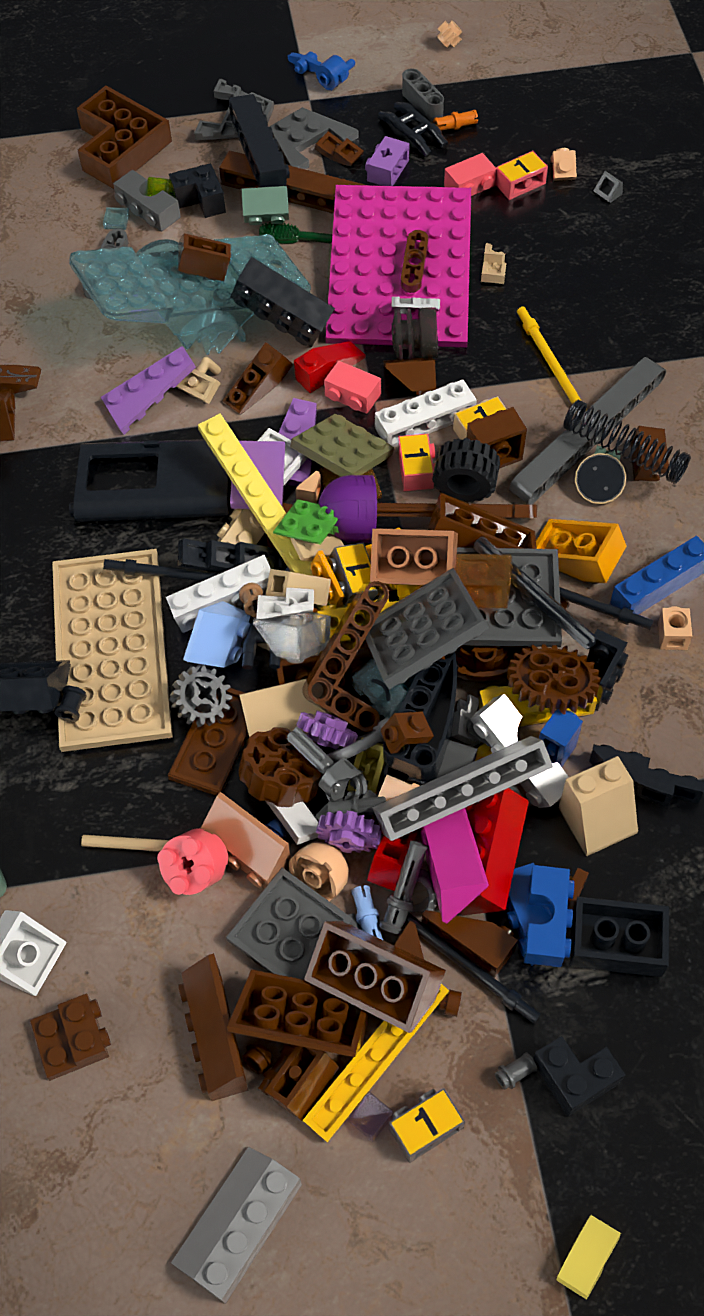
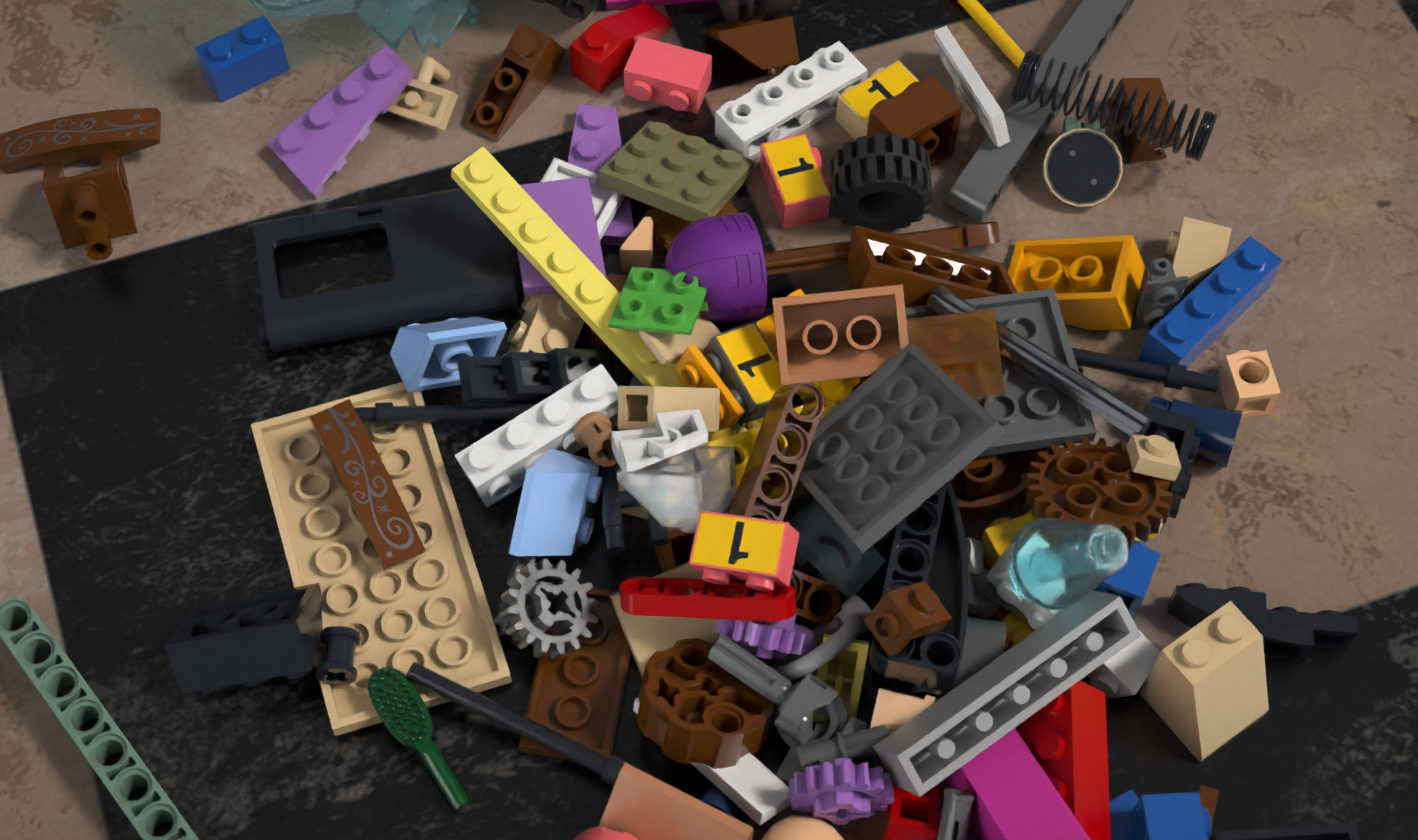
camera: 15 degrees left, 0 degrees up
none -> blue brick [195,15,289,103]
none -> reddish brown slope [309,399,426,571]
none -> dark green piece [368,667,470,811]
none -> light blue slope [390,317,507,393]
none -> black bar [406,662,630,786]
none -> red beam [619,577,796,622]
none -> brick [689,510,800,592]
none -> white tile [933,26,1010,147]
none -> clear light blue cone [1008,518,1129,610]
none -> tan plate [1126,433,1182,481]
none -> dark grey hinge [1131,258,1188,329]
none -> dark blue plant [1150,396,1243,468]
none -> tan slope [1165,216,1232,299]

